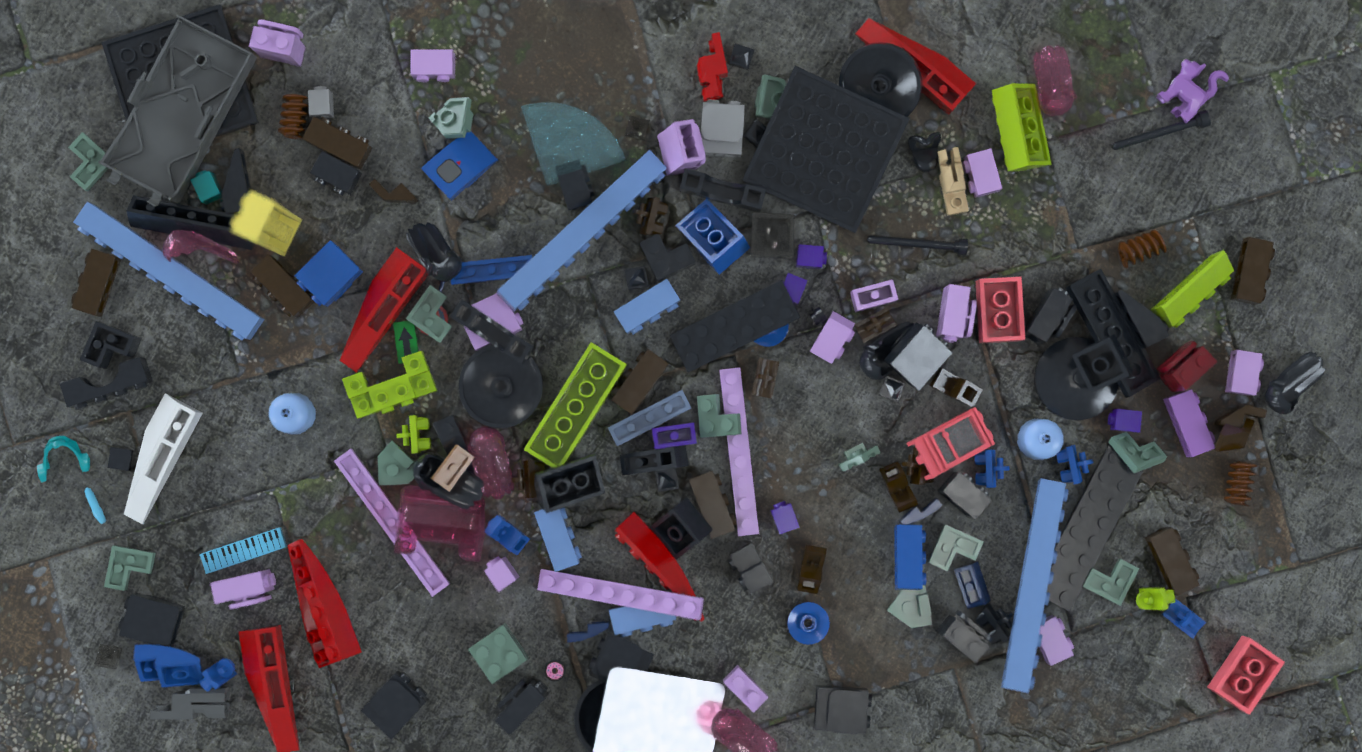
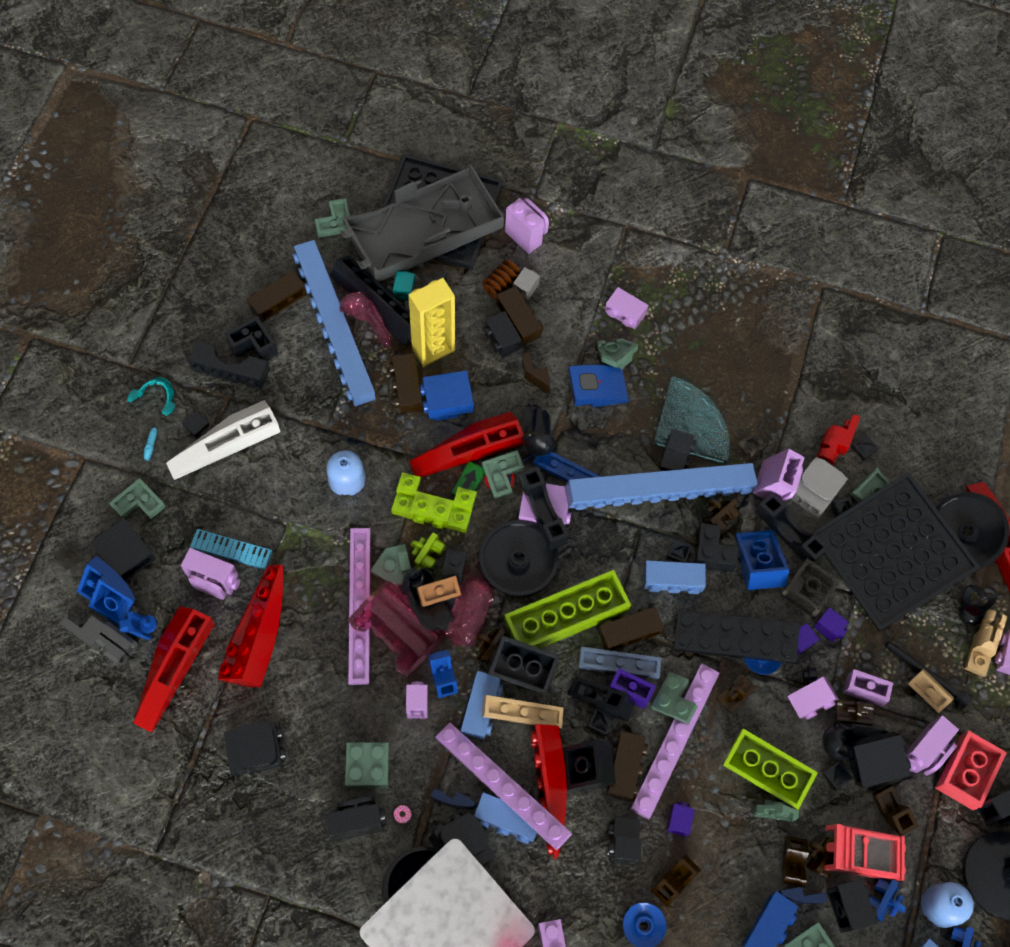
camera: 30 degrees right, 20 degrees down
none -> tan plate [482,695,564,729]
none -> lime slope [723,729,818,810]
none -> tan plate [908,669,954,713]

